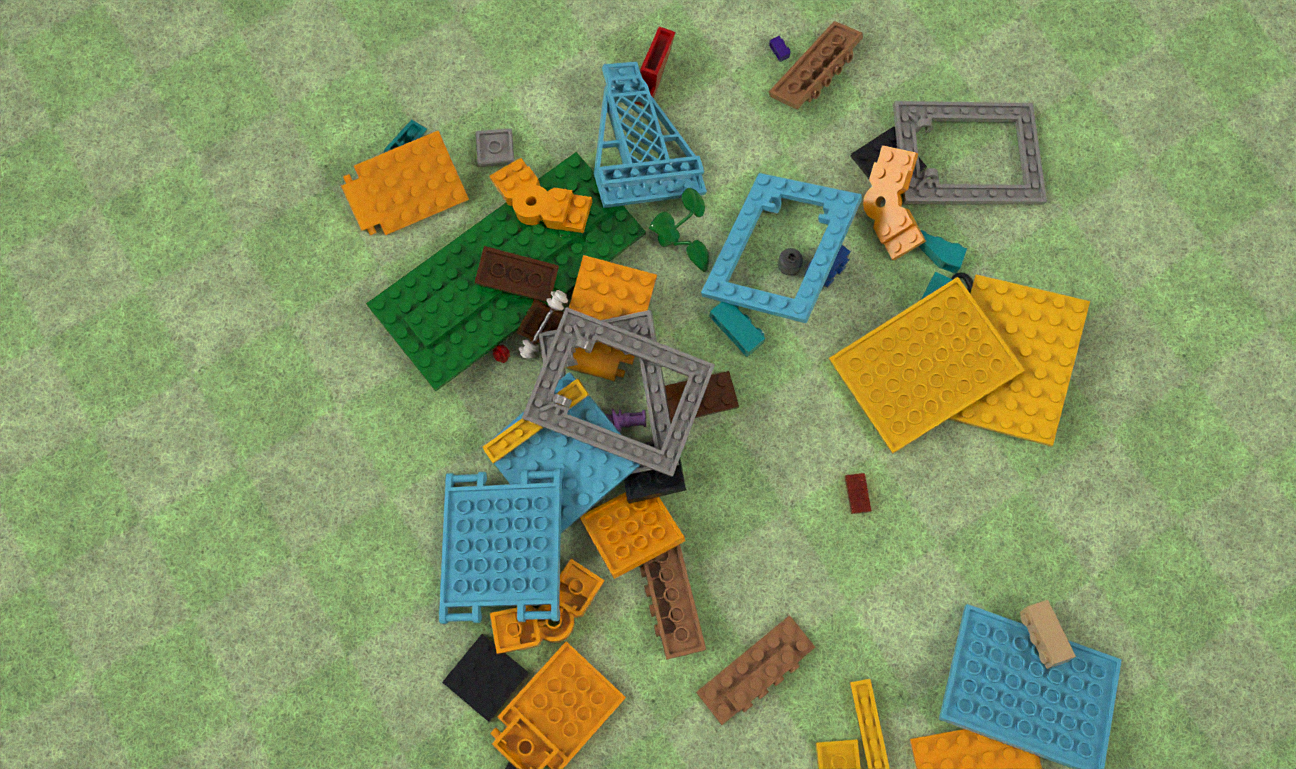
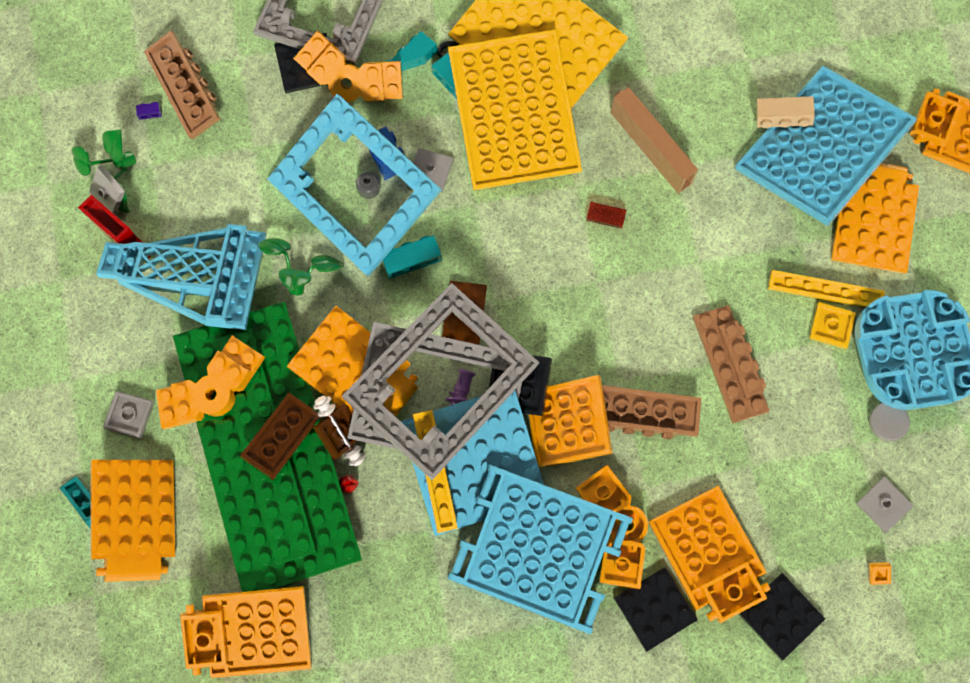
camera: 65 degrees left, 0 degrees up
none -> green plant [71,129,136,213]
none -> light grey plate [89,165,125,215]
none -> light orange plate [180,586,312,678]
none -> light grey plate [413,148,454,193]
none -> medium nougat brick [610,87,698,194]

